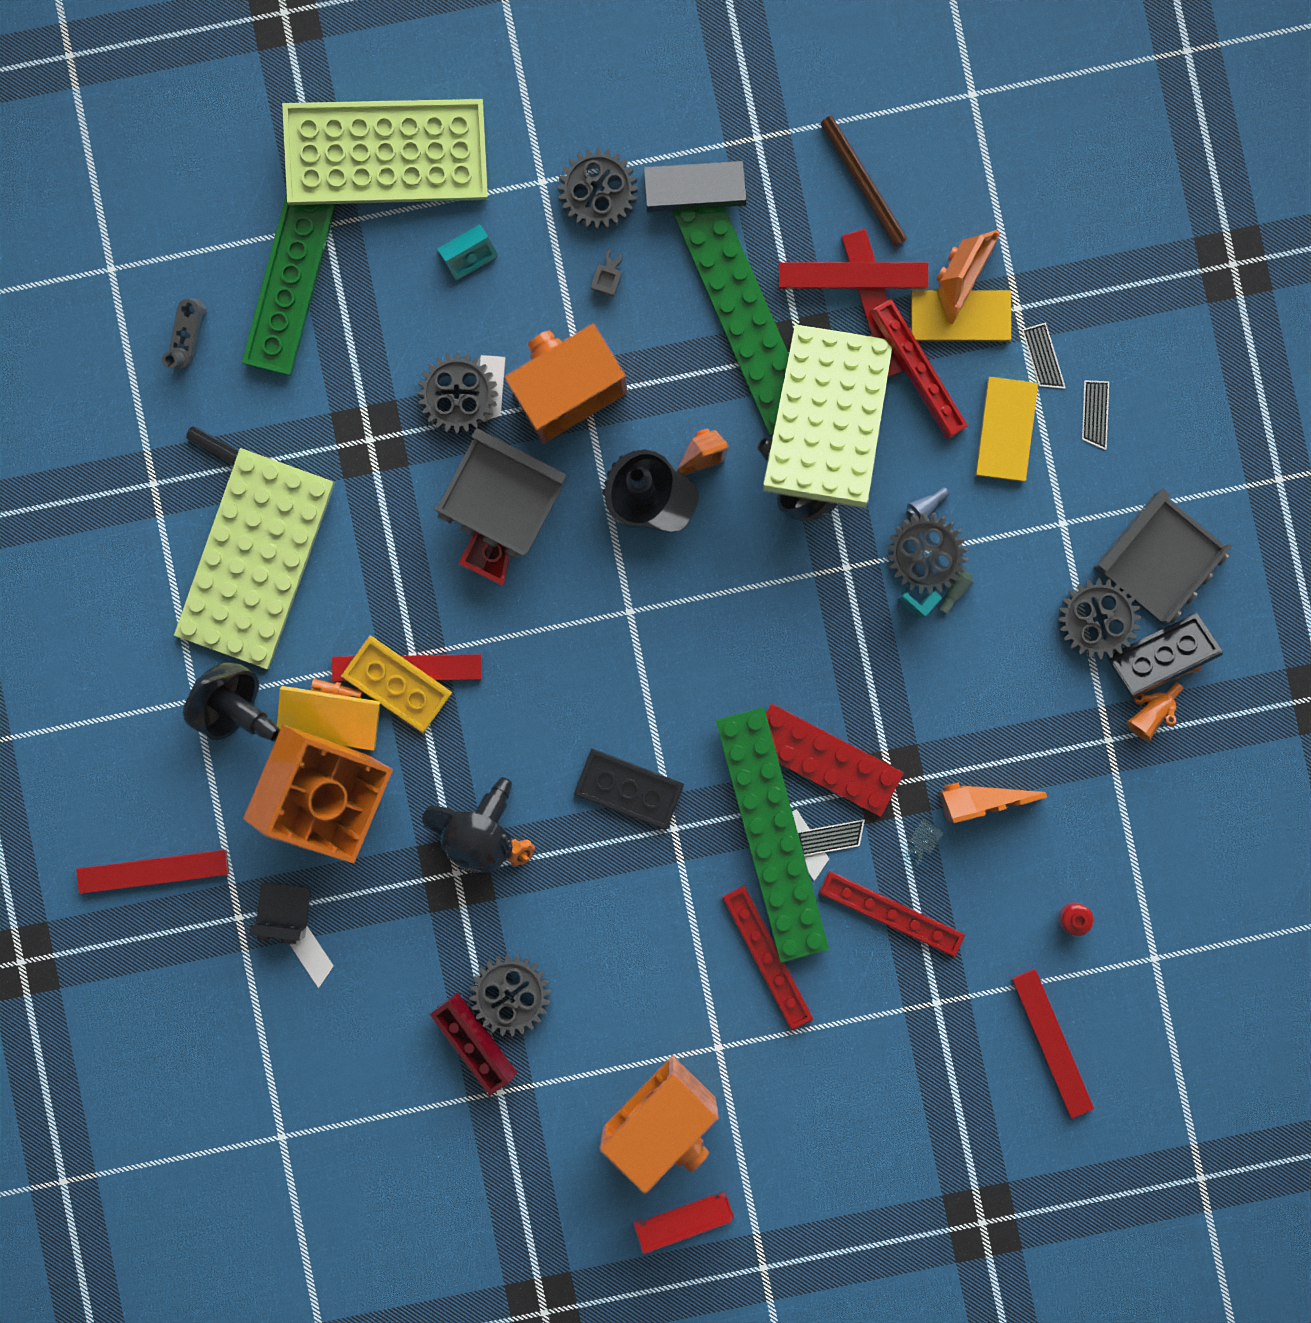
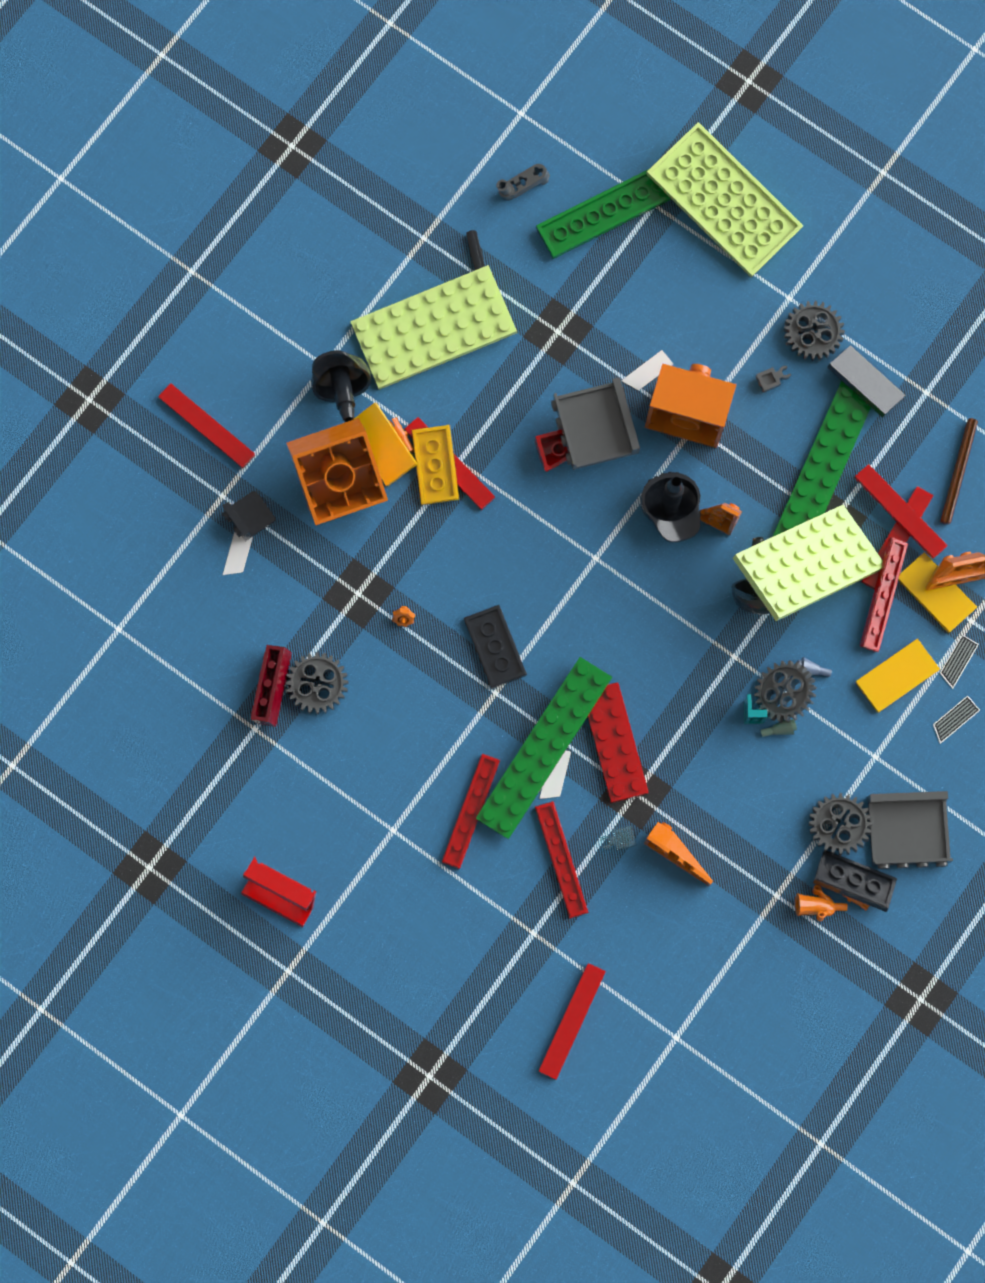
camera: 40 degrees right, 10 degrees down
dark grey gear [417,353,498,435] -> none
black piece [422,777,513,875] -> none
teal panel [437,224,498,280] -> none
orange brick [600,1055,718,1193] -> none
sticker [798,820,865,856] -> none
red head [1058,902,1094,936] -> none

